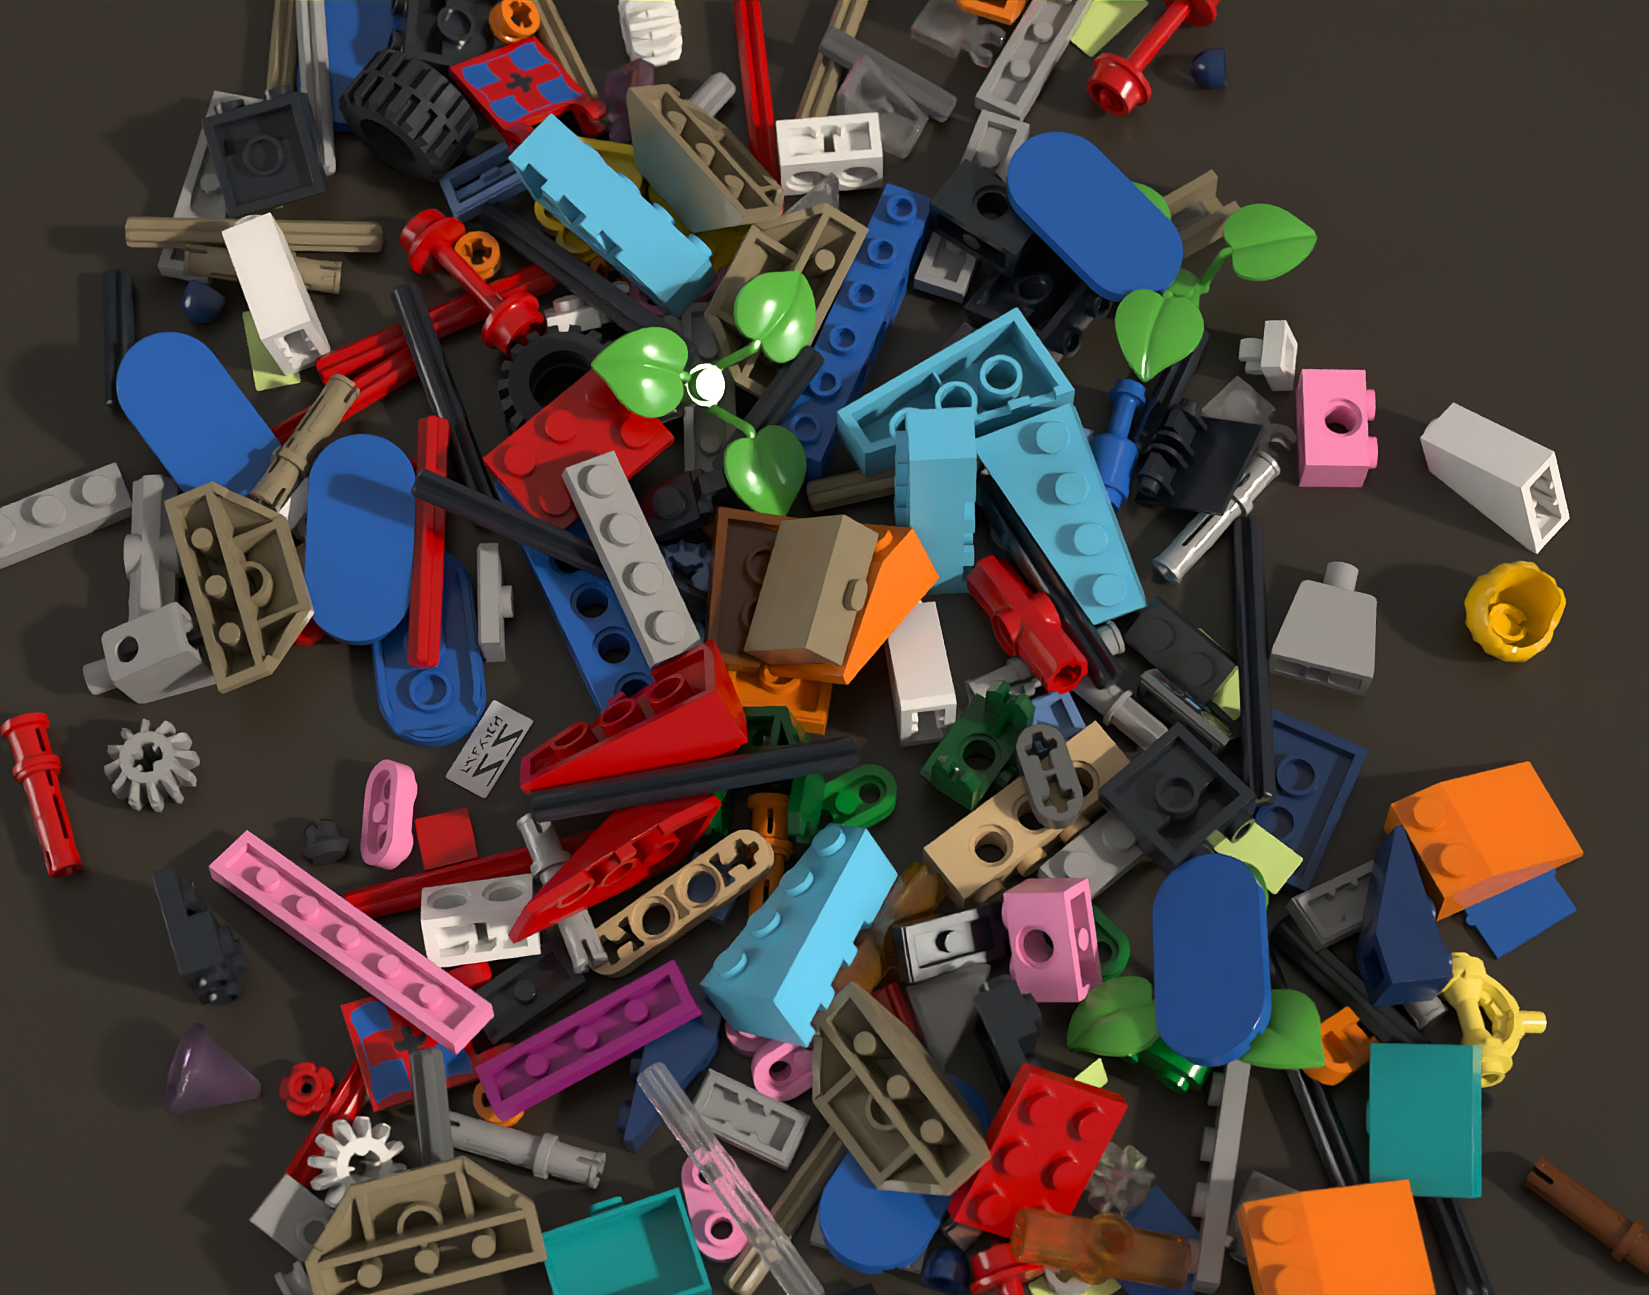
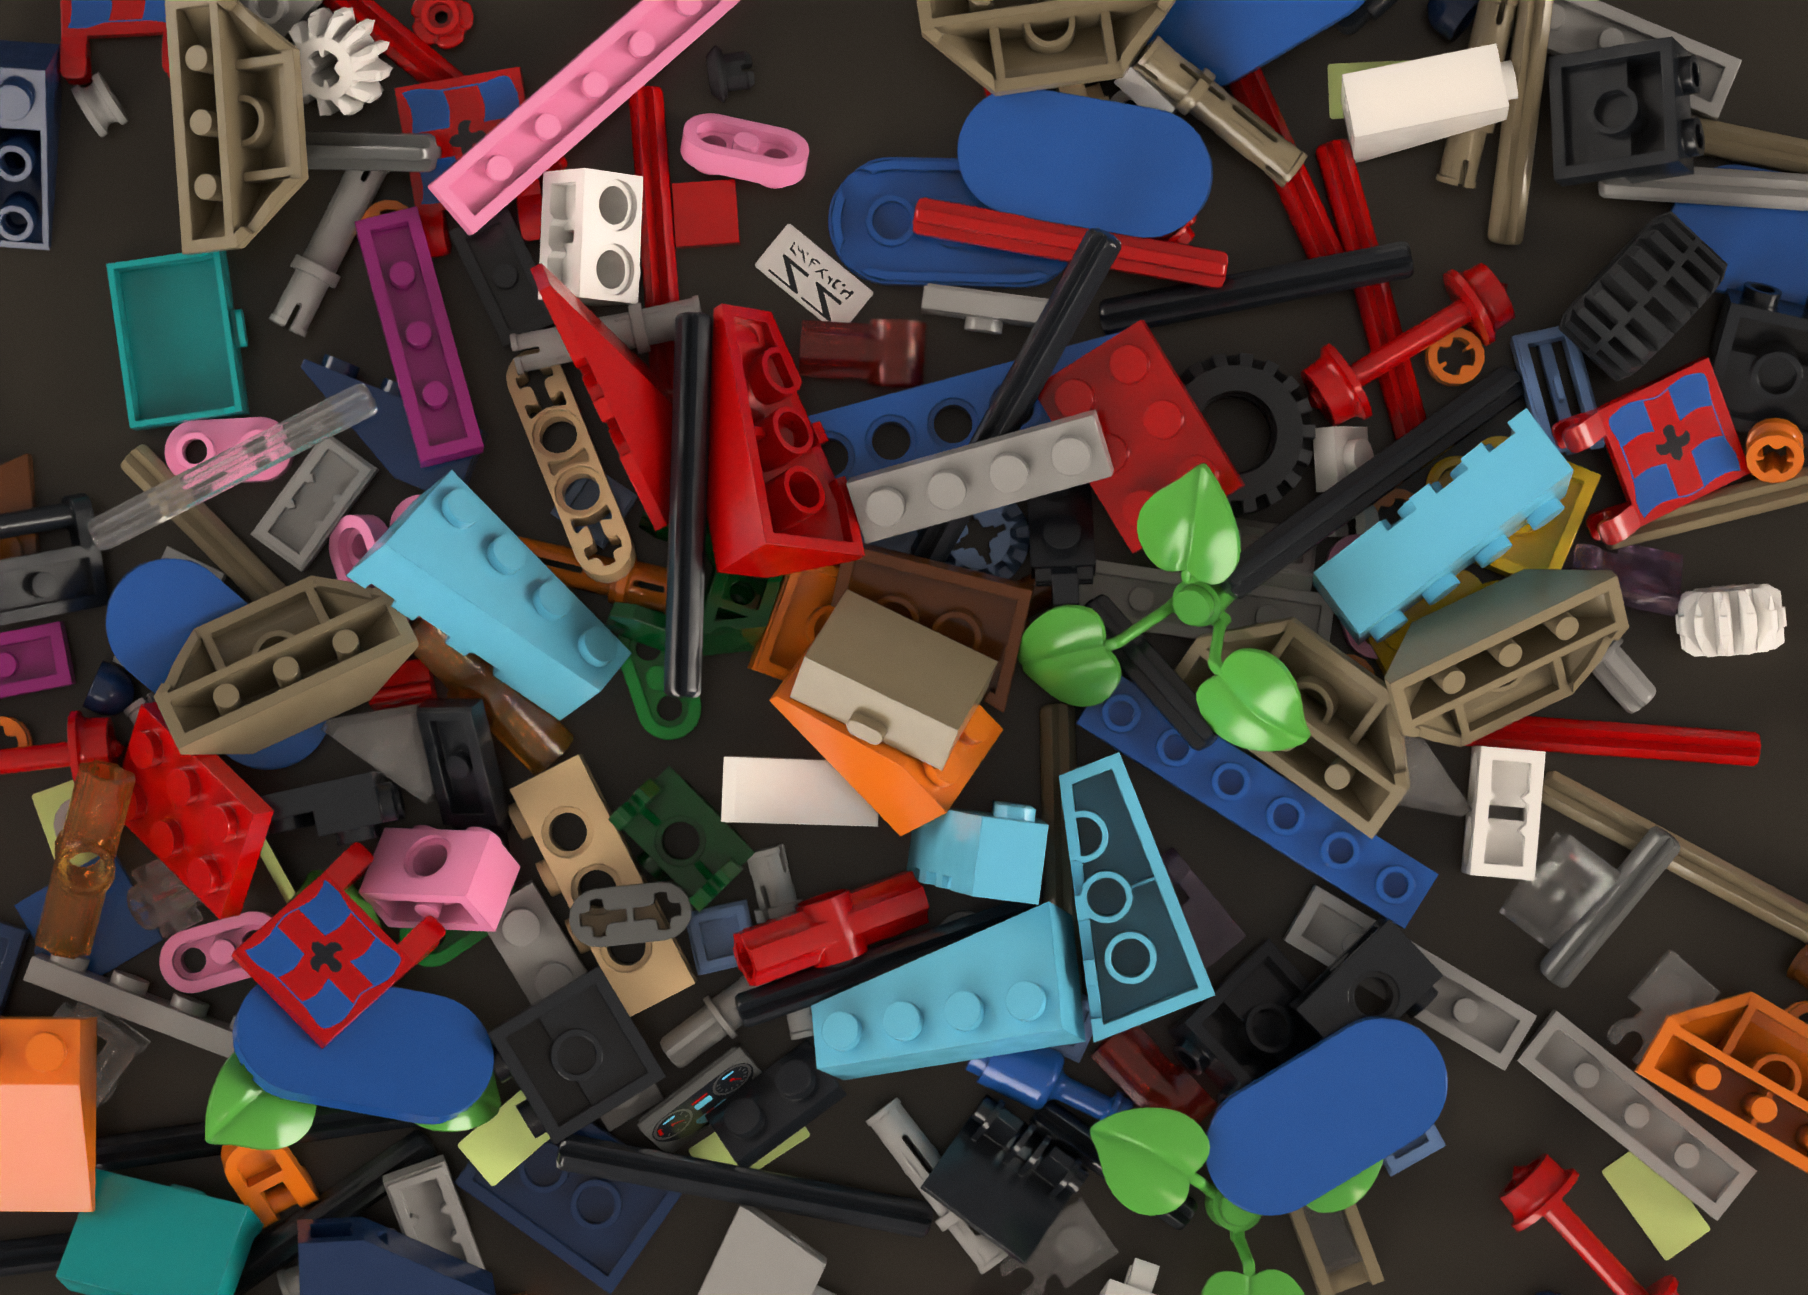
camera: 100 degrees right, 20 degrees up
none -> bright pink plate [159,910,274,993]
none -> red flag [231,842,446,1049]
none -> clear red piece [799,319,927,388]
none -> clear red piece [1090,1025,1219,1125]

